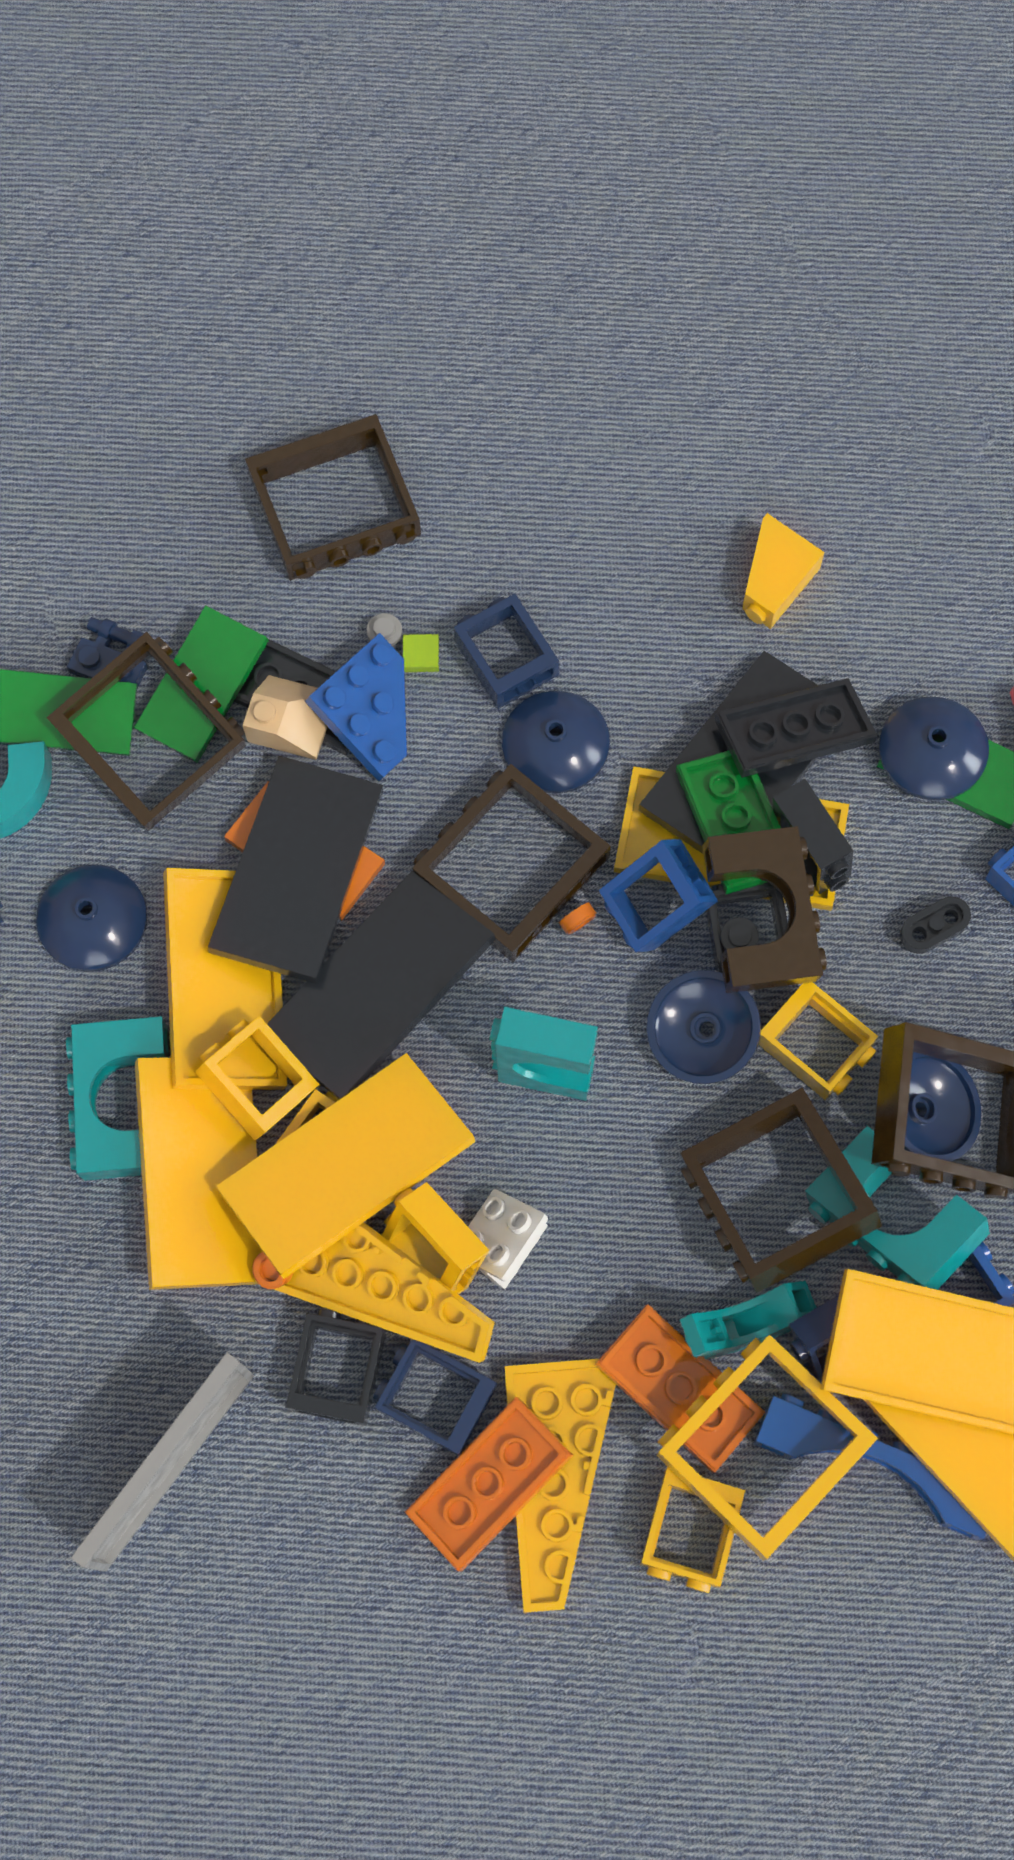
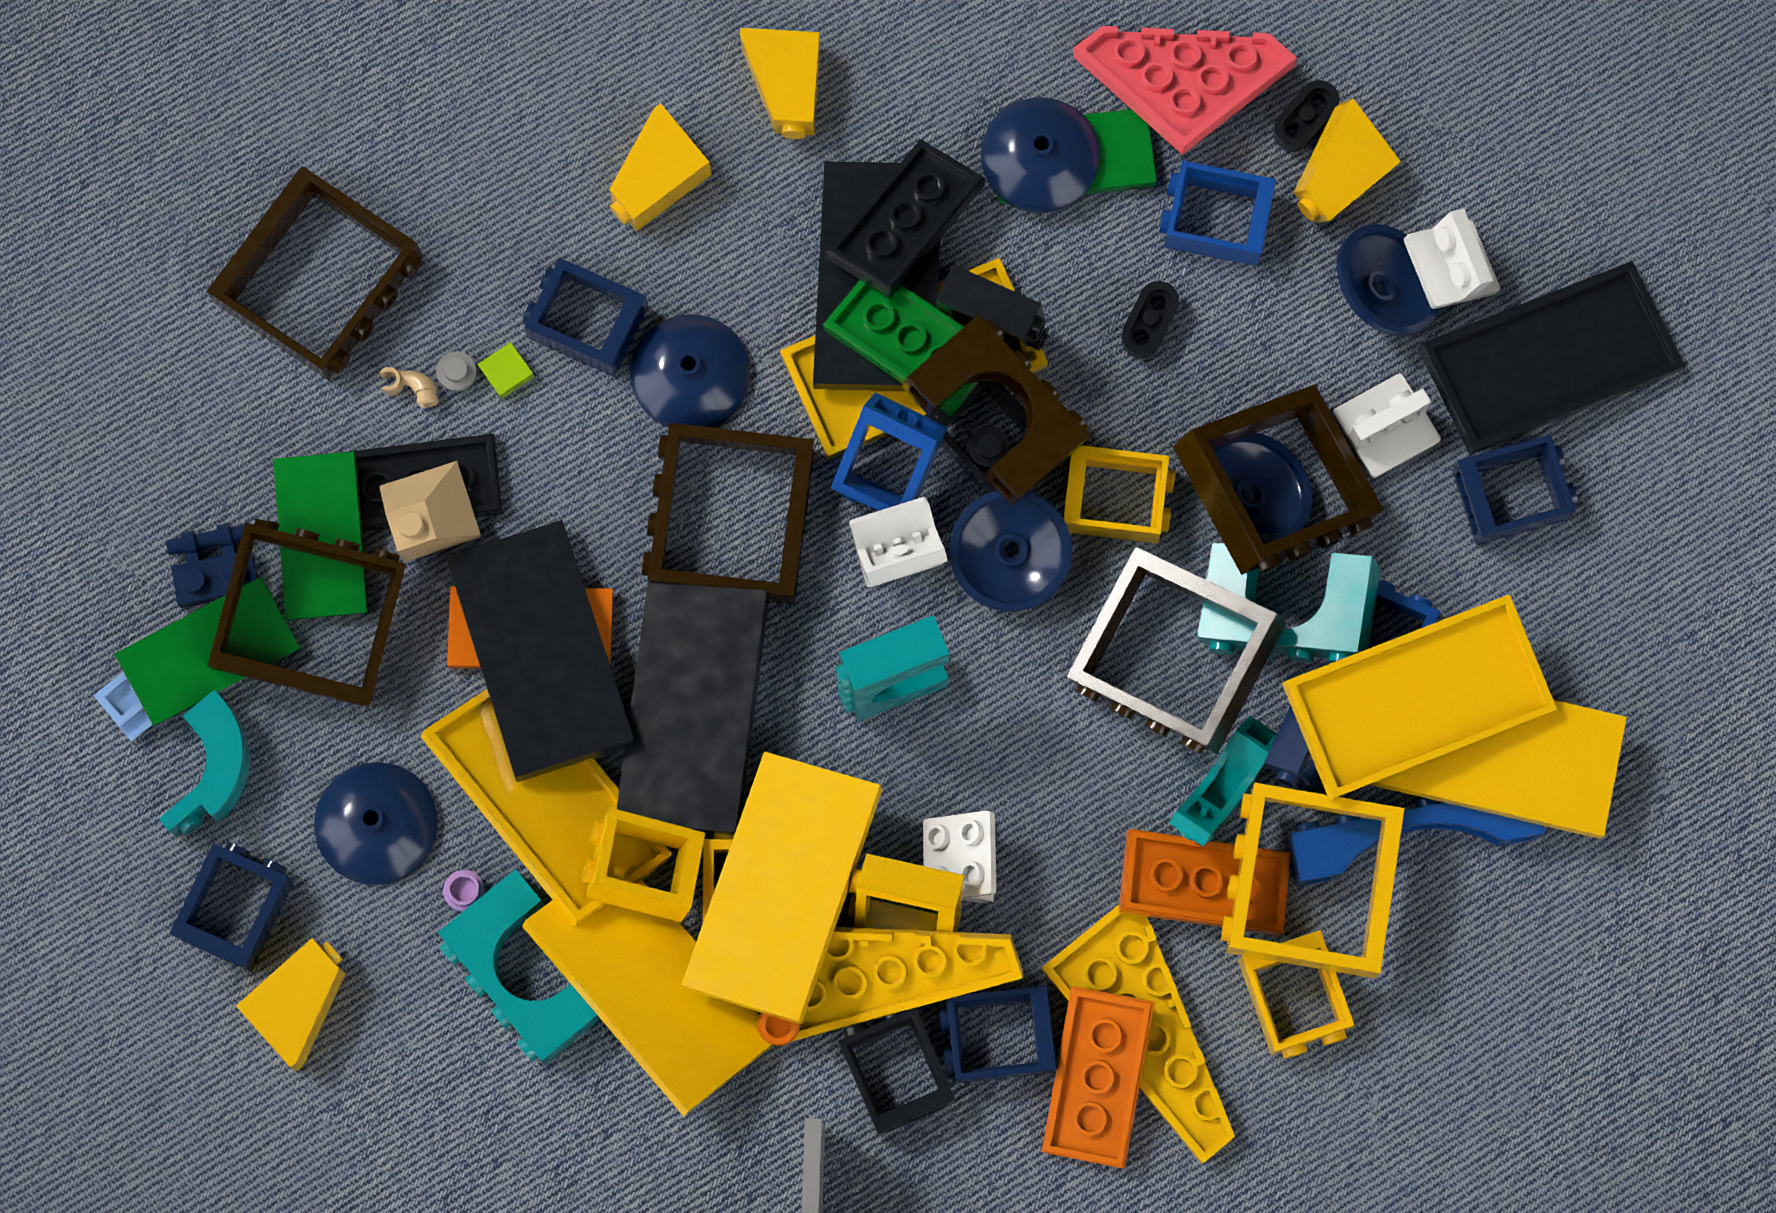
camera: 35 degrees left, 5 degrees up
blue plate [305,633,407,782] -> none
orange tile [559,902,597,935] -> none
none -> tan arm [379,367,438,408]
none -> lavender plate [443,870,485,912]
none -> yellow slope [609,103,712,231]
none -> white bracket [849,497,948,587]

